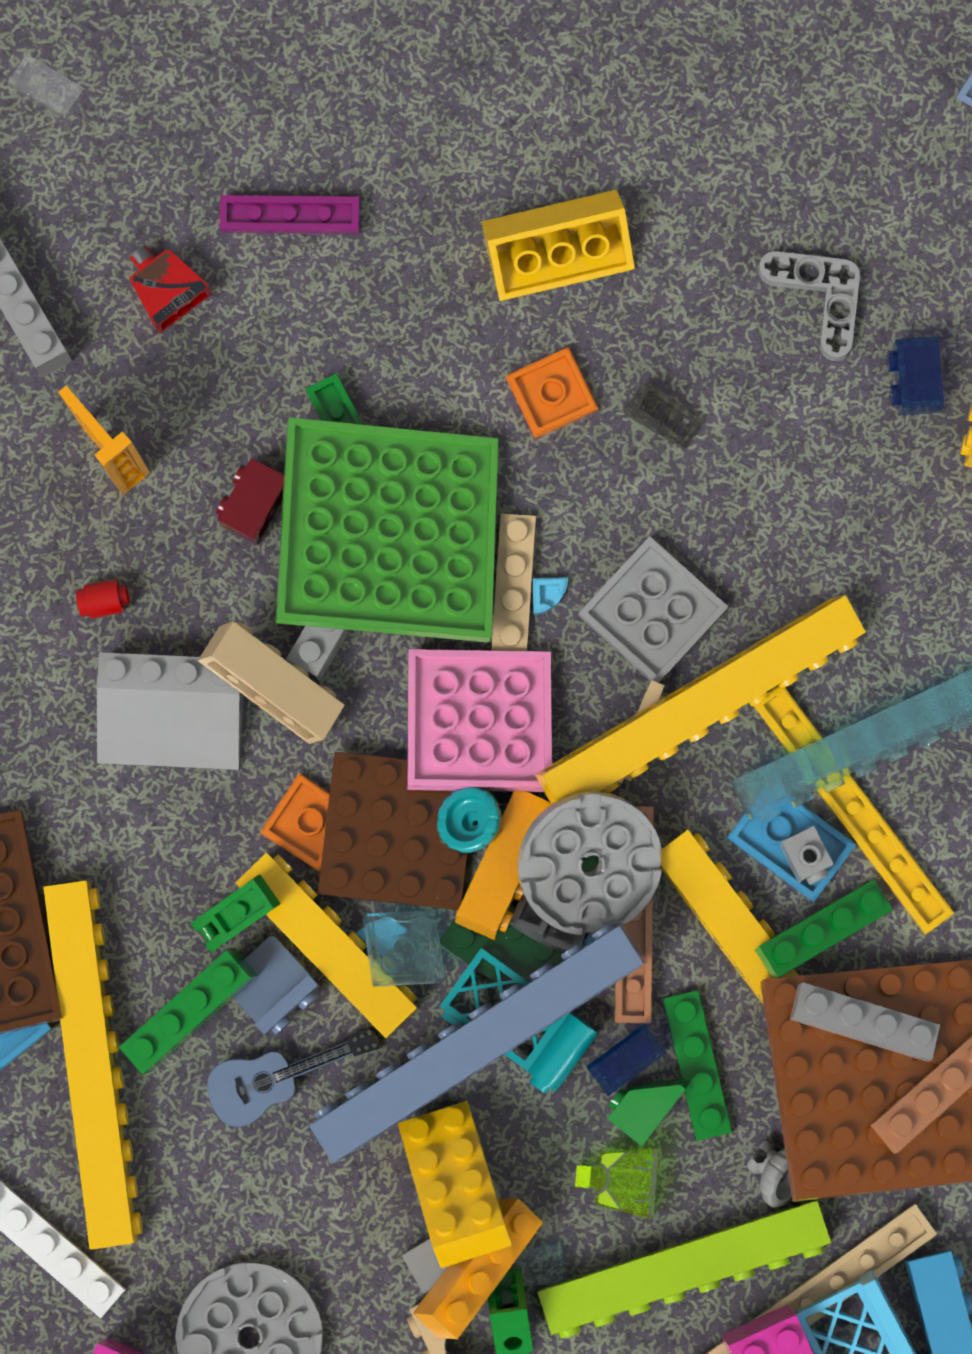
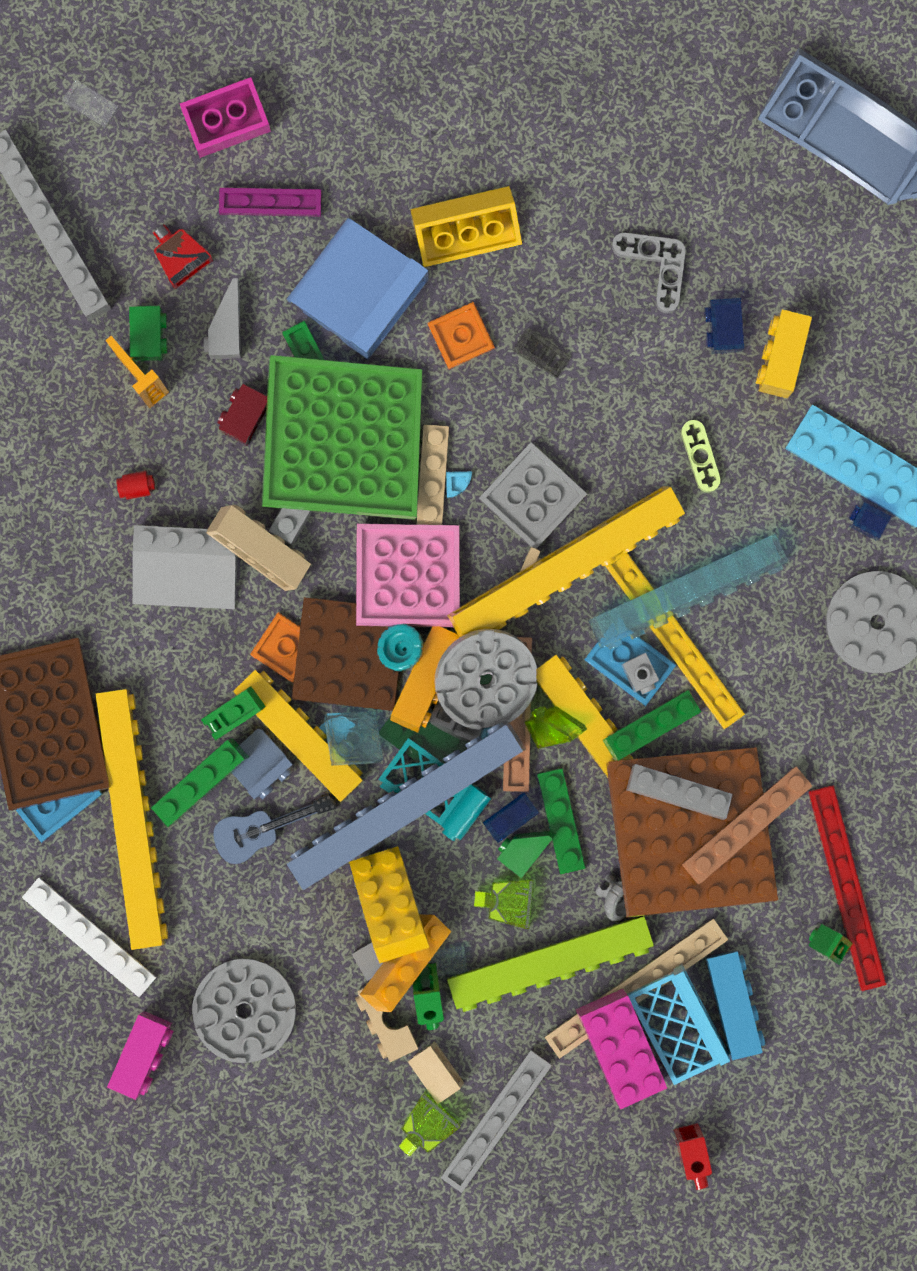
camera: 10 degrees left, 5 degrees up
none -> green brick [129,306,168,361]
none -> dark pink brick [180,77,271,158]
none -> light grey slope [204,278,241,359]
none -> medium blue panel [287,218,429,360]
none -> clear neon green slope [524,706,587,749]
none -> yellowish green beam [681,420,720,492]

